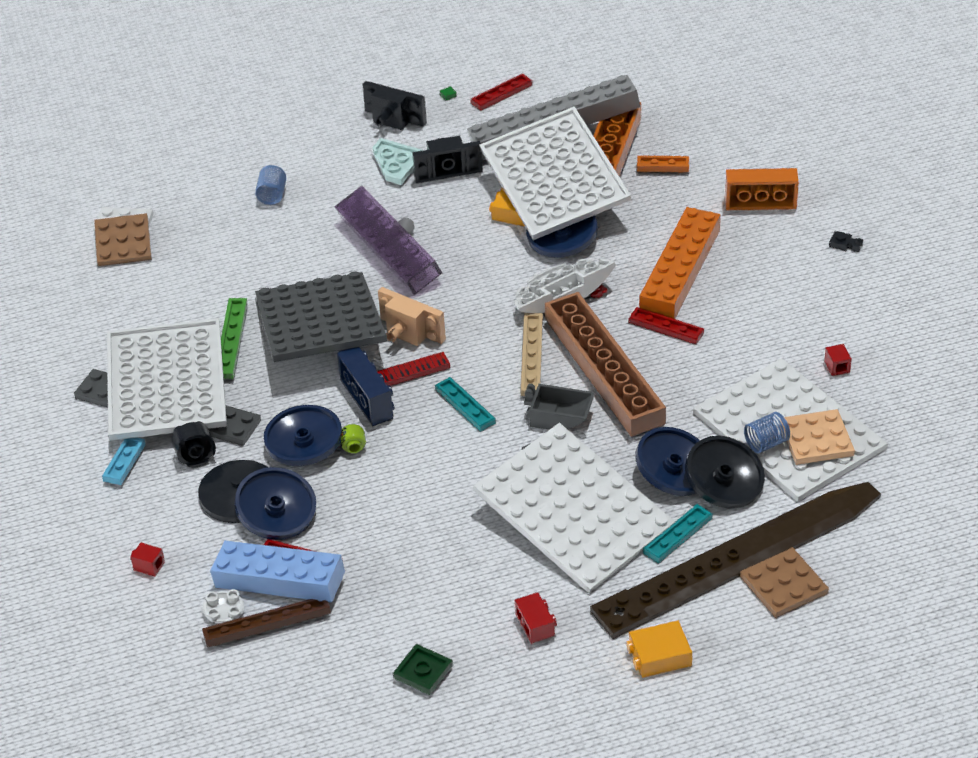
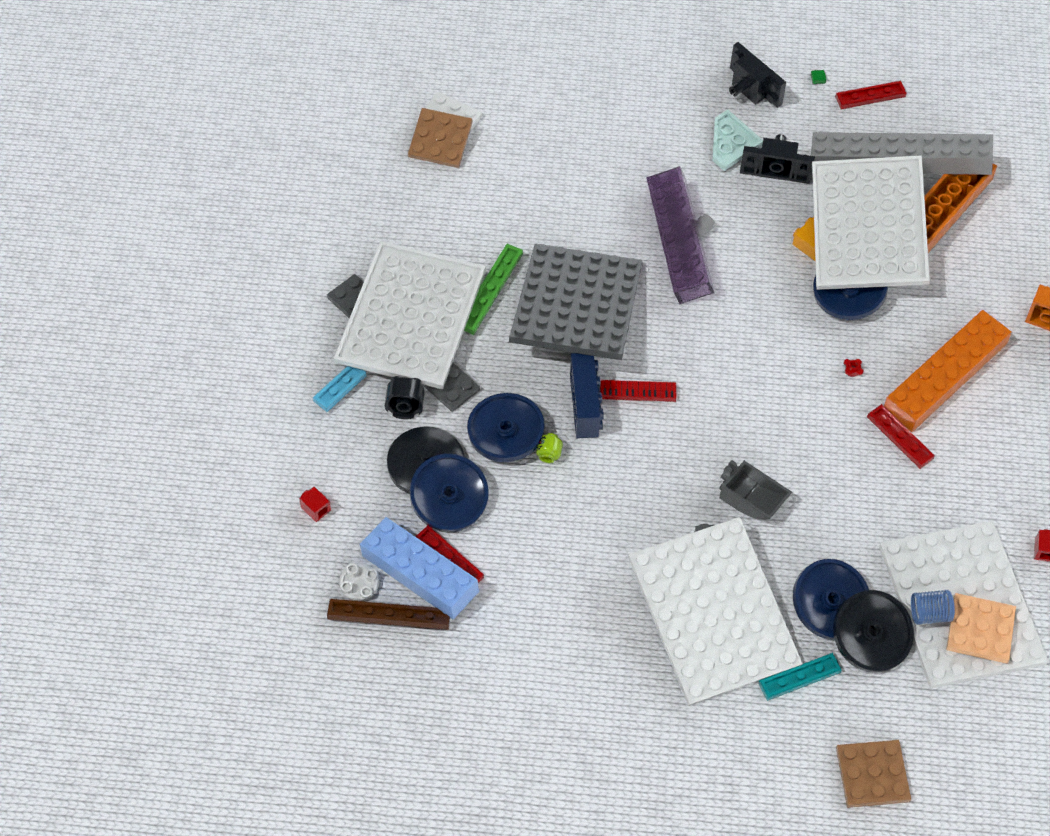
camera: 20 degrees right, 15 degrees up
medium blue piece [255,165,287,205] -> none
light nougat brick [378,287,446,346] -> none
dark green plate [393,643,453,695] -> none
teal tile [435,377,496,432] -> none
white brick [514,259,616,313] -> none
red brick [514,592,557,644] -> none
tan plate [521,313,543,396] -> none
nougat brick [545,292,666,437] -> none
dark brown wedge [590,481,881,639] -> none
light orange brick [626,620,692,678] -> none
orange plate [637,155,689,173] -> none

